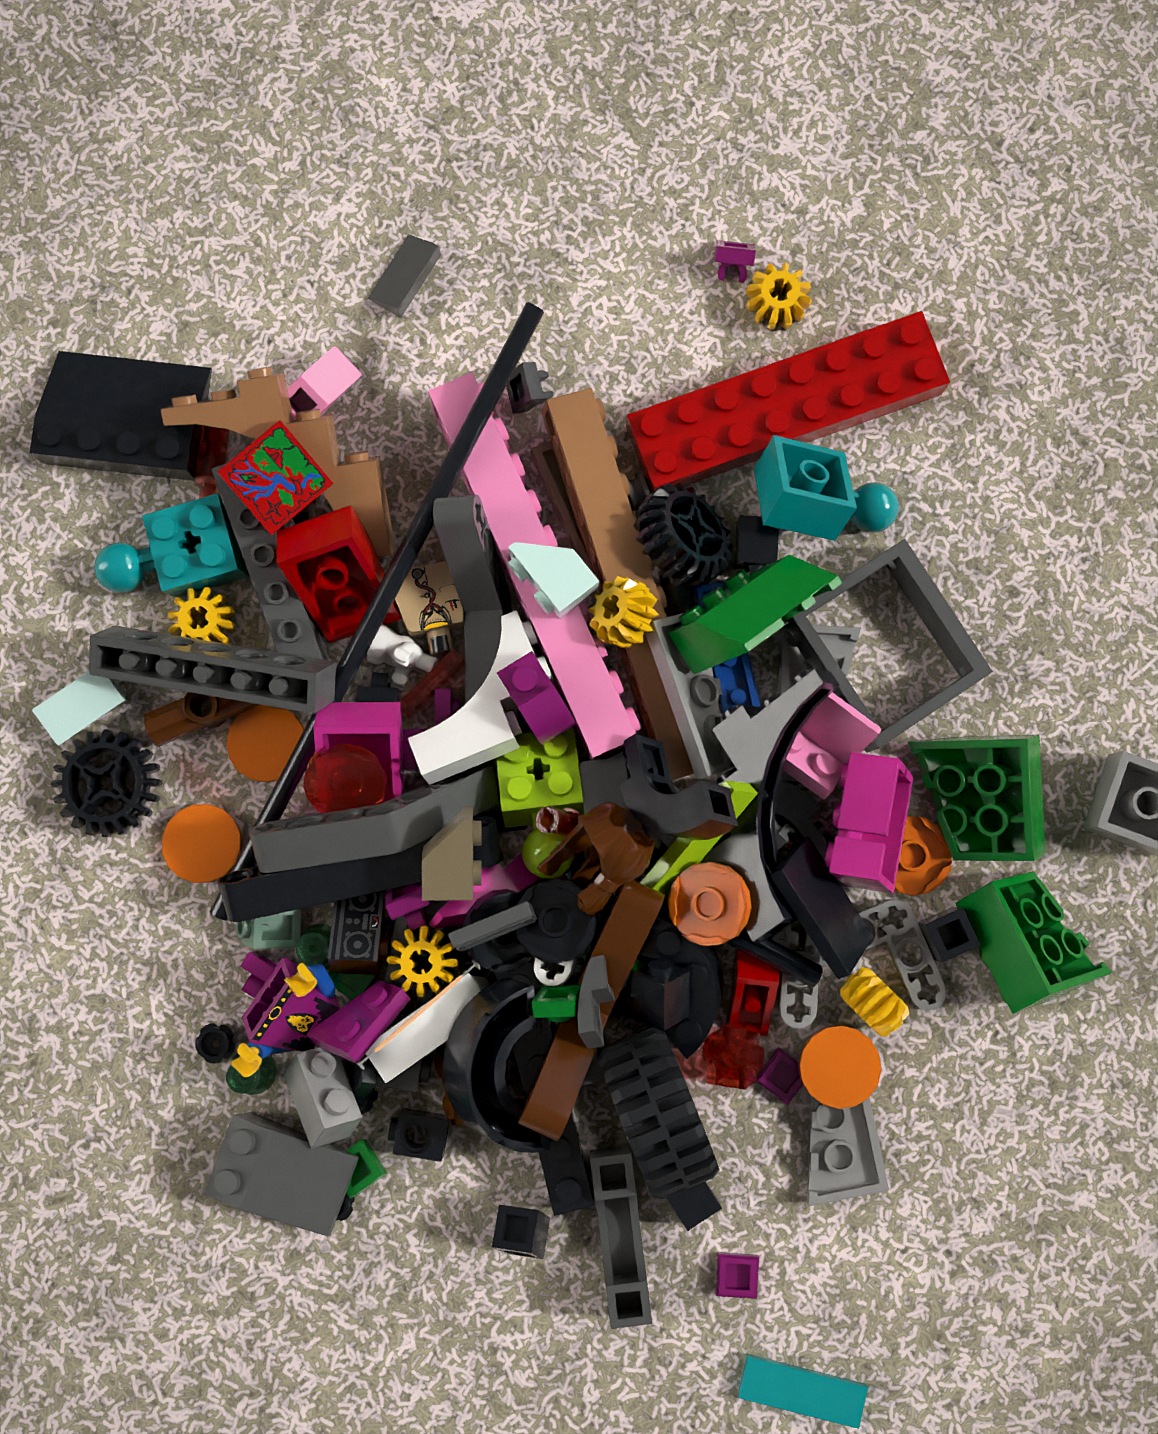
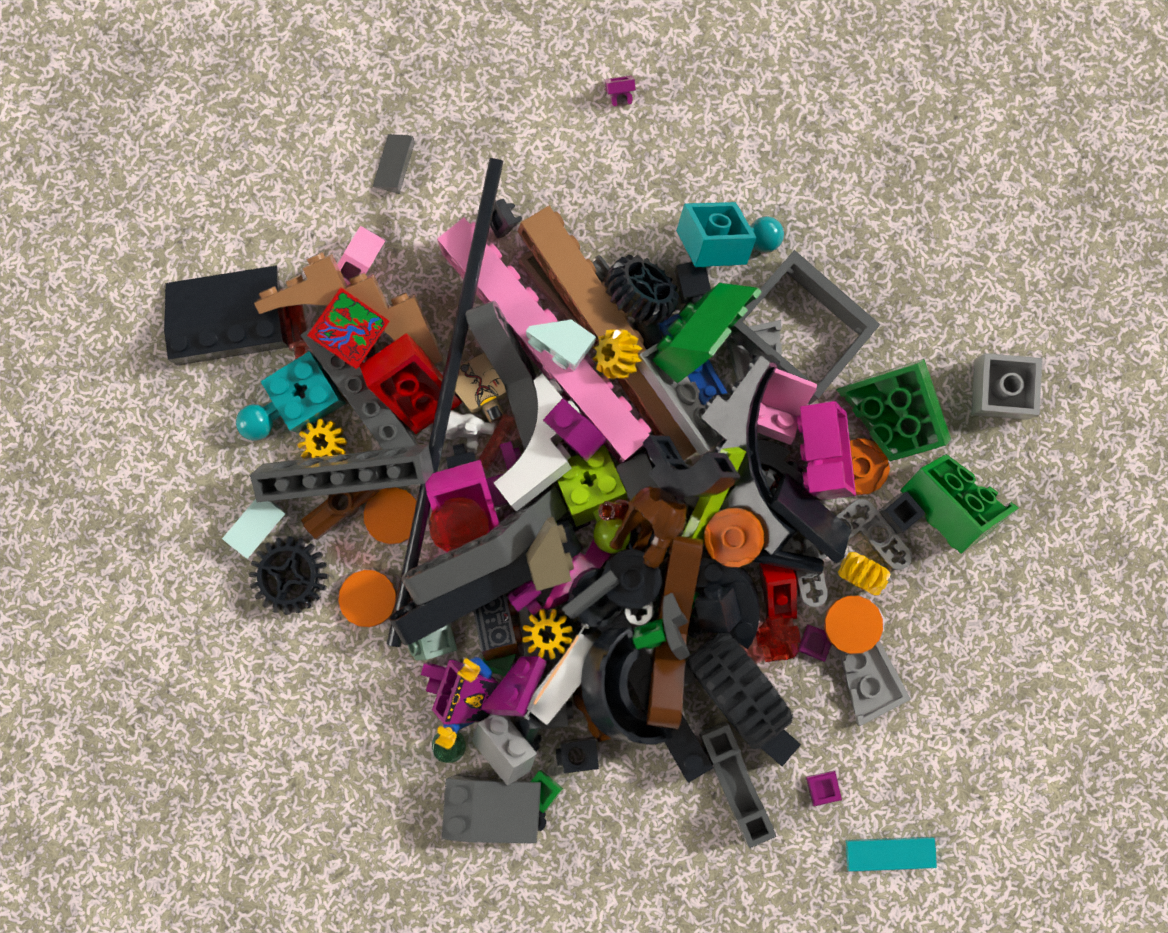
camera: 20 degrees left, 0 degrees up
black plate [195,1023,235,1064] -> none
clear green piece [296,923,331,970] -> none
black brick [492,1205,550,1259] -> none
red brick [626,311,950,493] -> none
yellow gear [746,262,812,331] -> none

